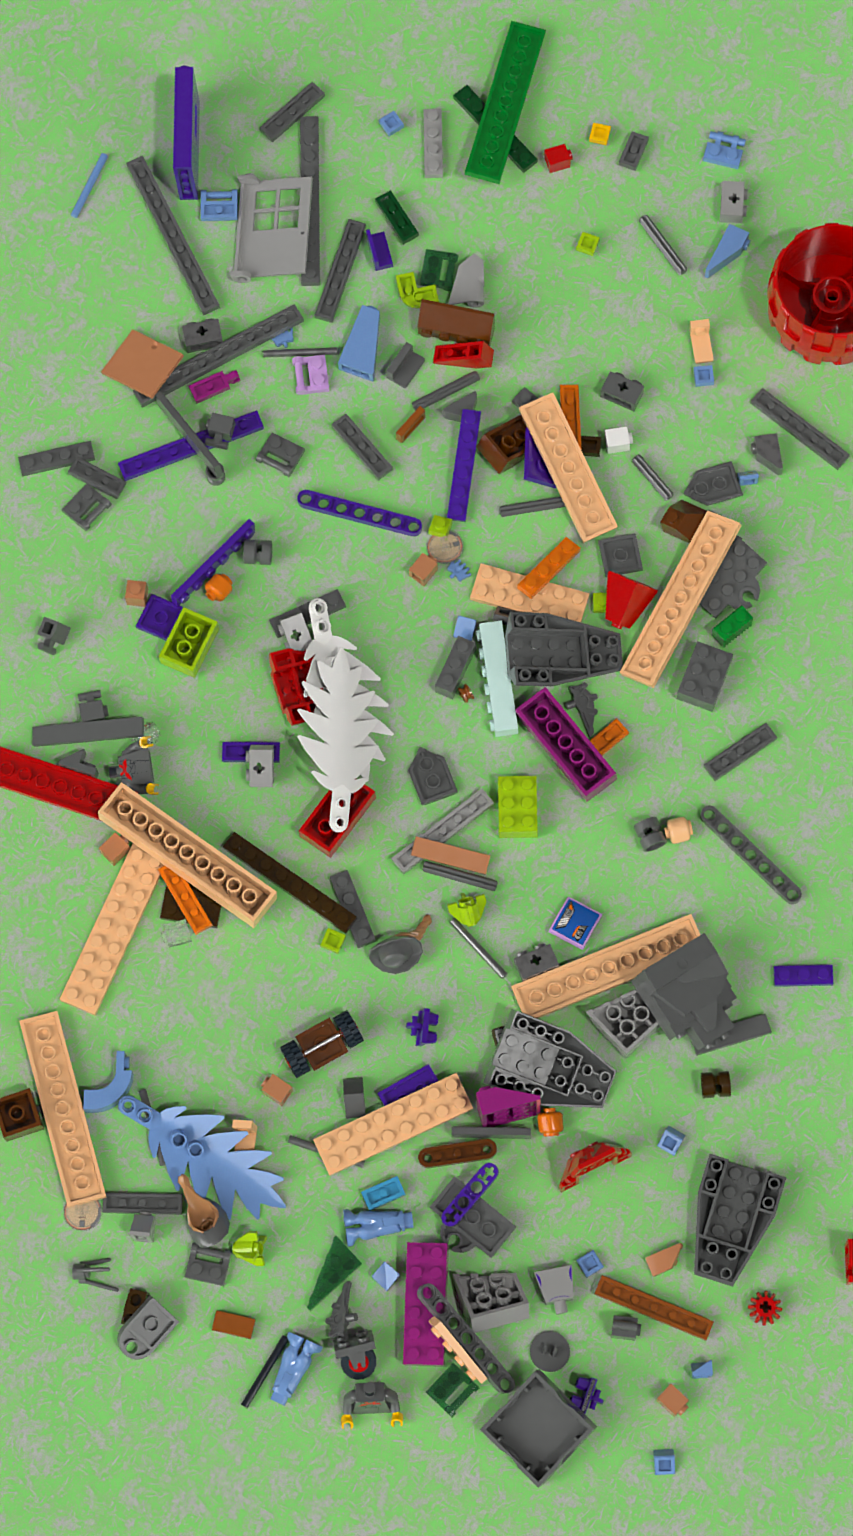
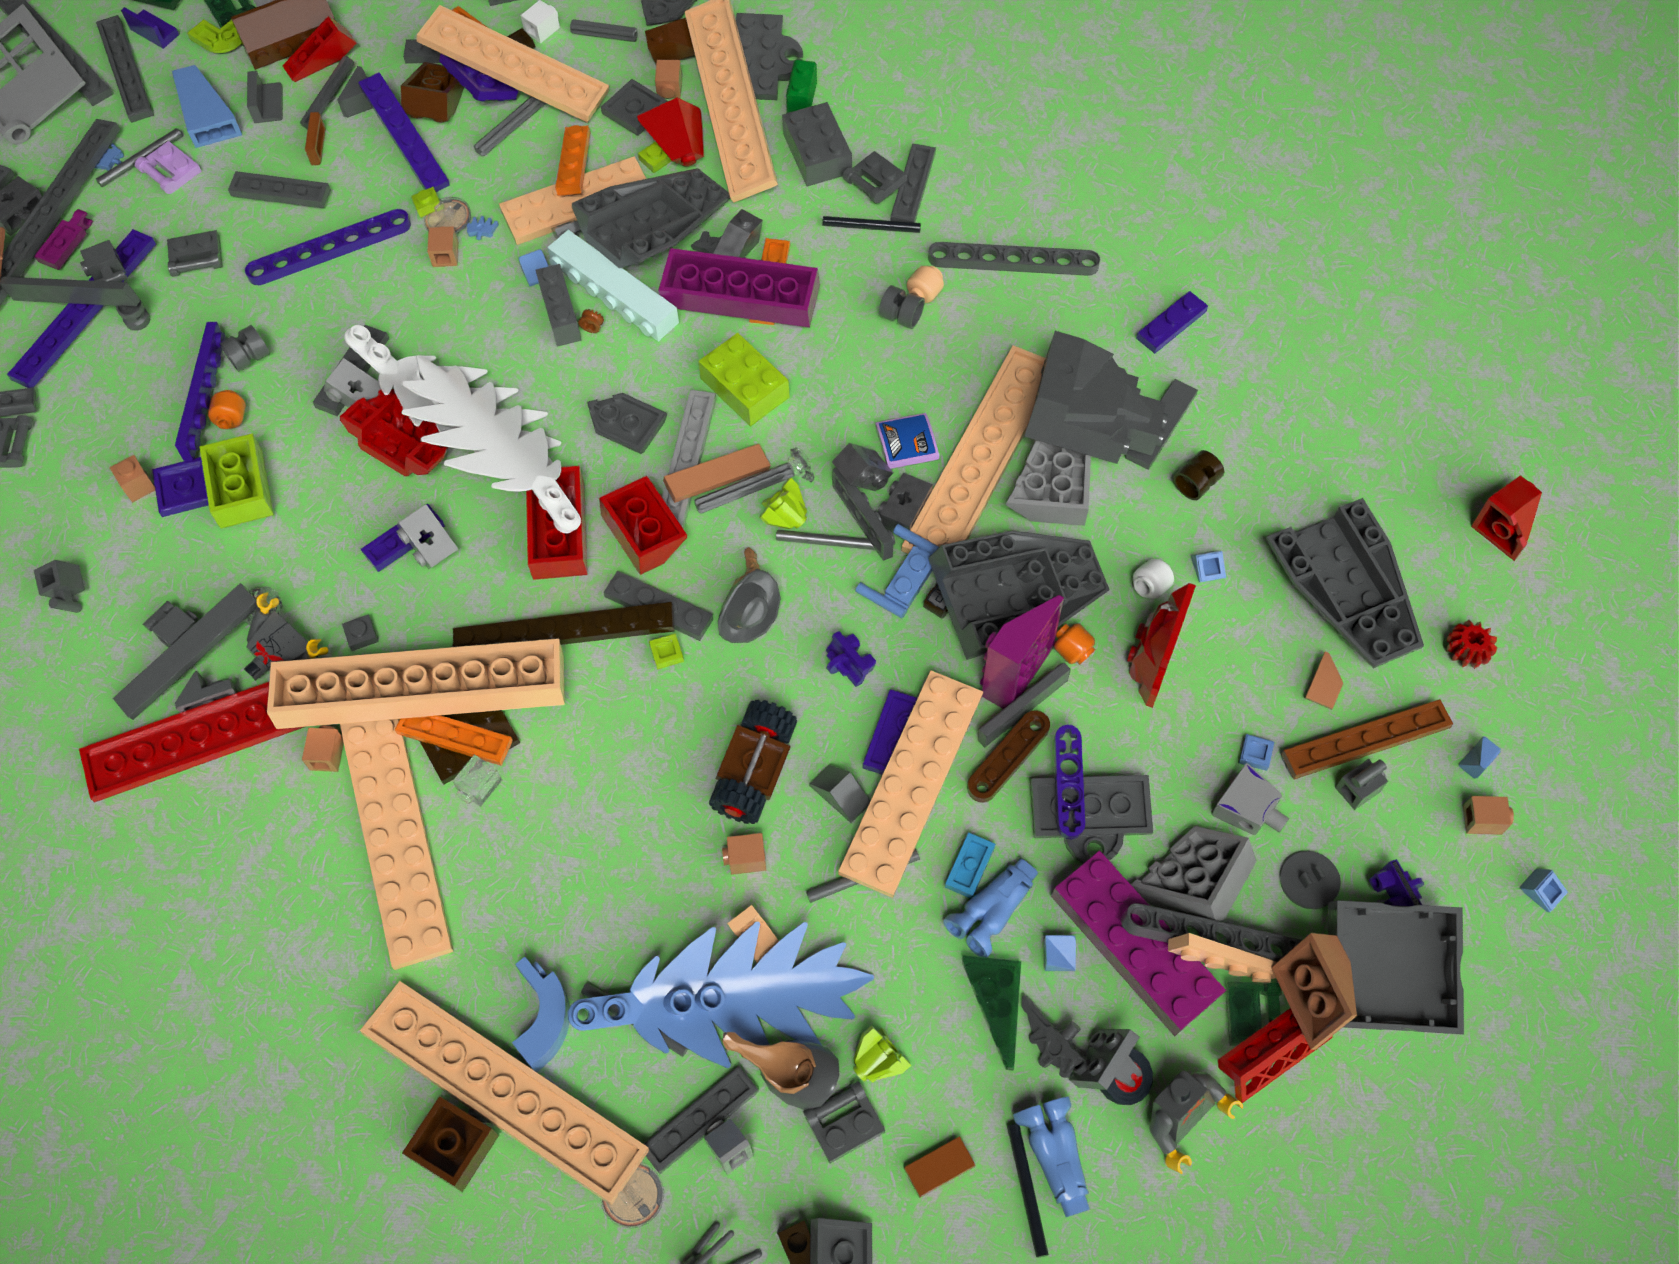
camera: 45 degrees left, 10 degrees down
none -> dark grey plate [342,614,378,651]
none -> red slope [599,476,687,575]
none -> nougat brick [655,60,682,98]
none -> flat silver slope [713,209,763,258]
none -> clear animal [788,447,814,482]
none -> black bar [822,216,921,233]
none -> flat silver brick [832,443,893,491]
none -> dark grey plate [832,468,895,561]
none -> dark grey plate [843,151,908,203]
none -> medium blue plate [855,524,939,619]
none -> white head [1133,558,1174,599]
none -> red fence [1218,1008,1333,1103]
none -> nougat slope [1272,933,1357,1050]

